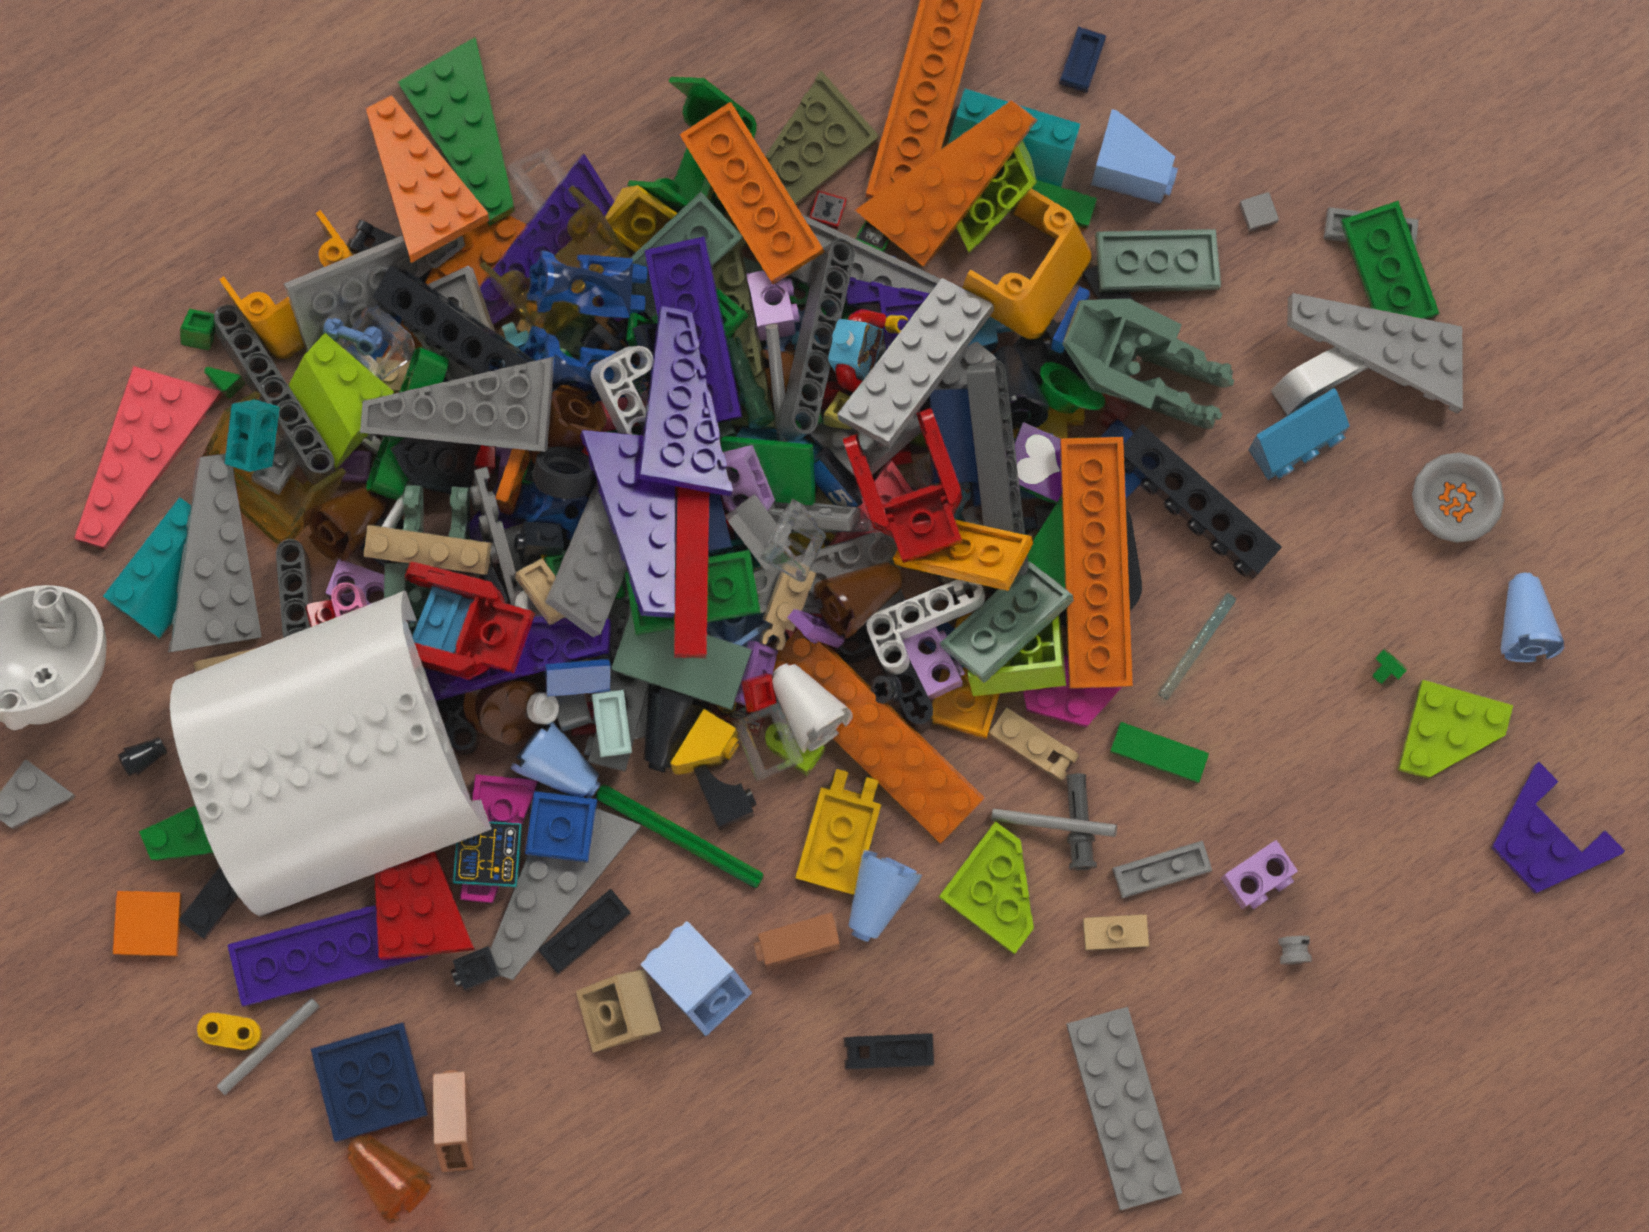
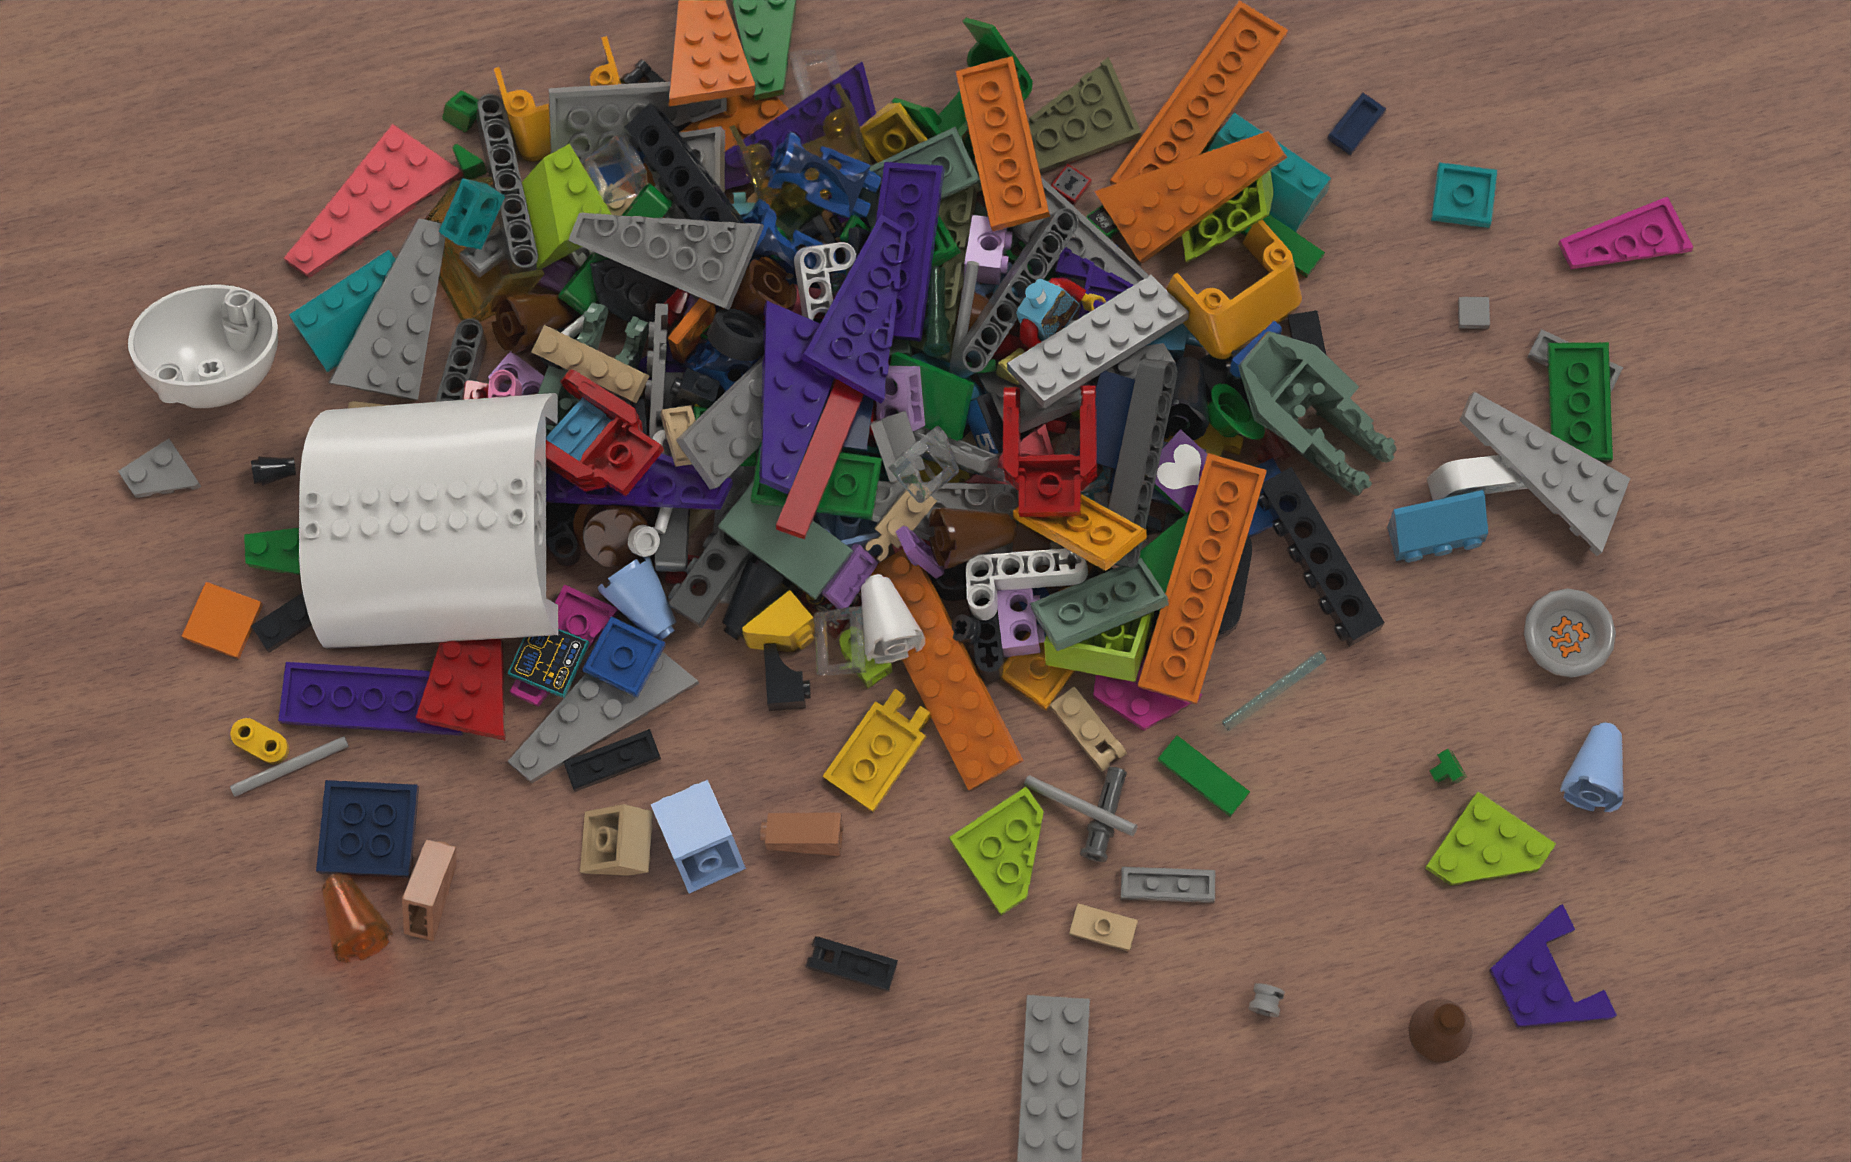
camera: 25 degrees right, 5 degrees down
medium blue bar [323,318,383,355] -> none
black bracket [451,946,501,992] -> none
tile [545,659,610,697] -> none
light aqua tile [592,690,632,757] -> none
green axle [596,784,764,888] -> none
red tile [741,674,777,712] -> none
light blue cone [848,850,922,942] -> none
light blue slope [1091,109,1178,204] -> none
sand green tile [1095,229,1221,293] -> none
lavender brick [1221,840,1298,909] -> none
none -> reddish brown cone [1408,999,1472,1063]
none -> teal tile [1431,162,1498,228]
none -> dark pink wing [1558,196,1694,269]

